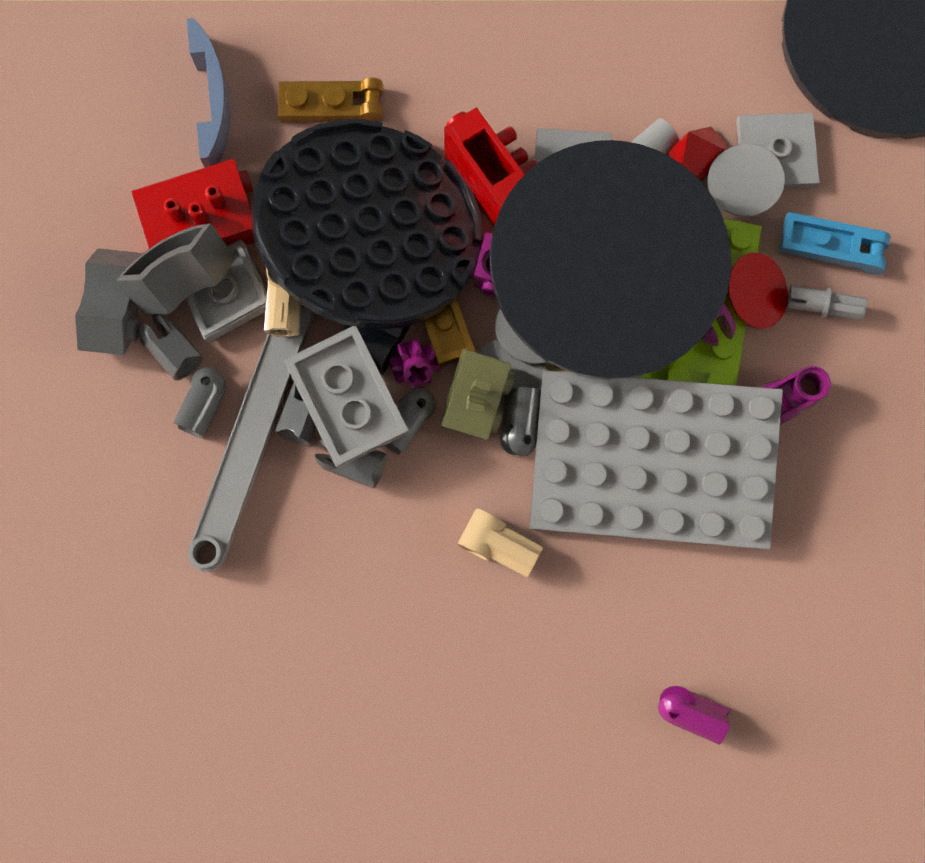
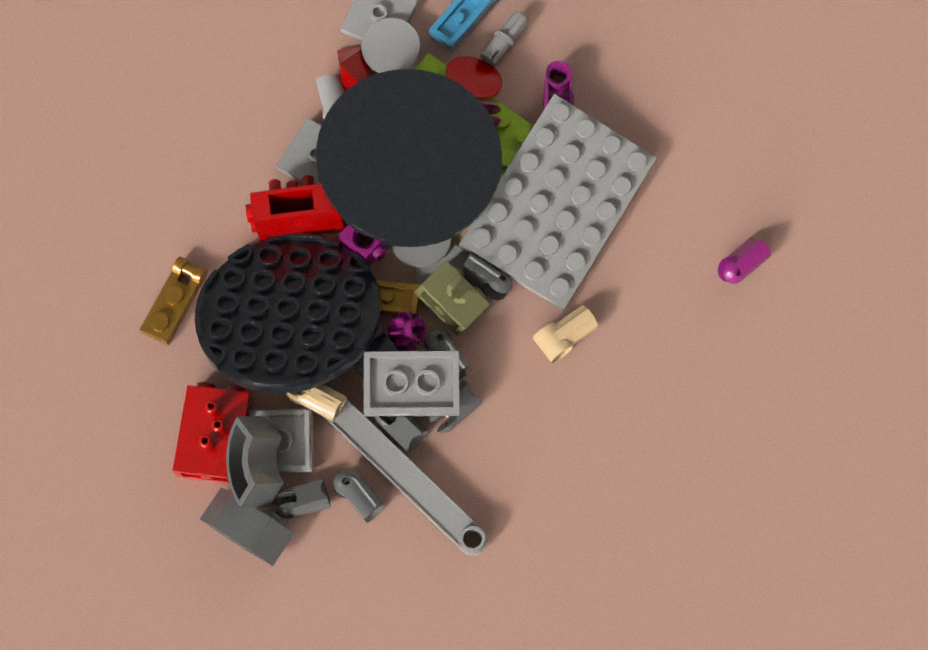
camera: 60 degrees left, 5 degrees down
sand blue slope [187,18,230,168] -> none

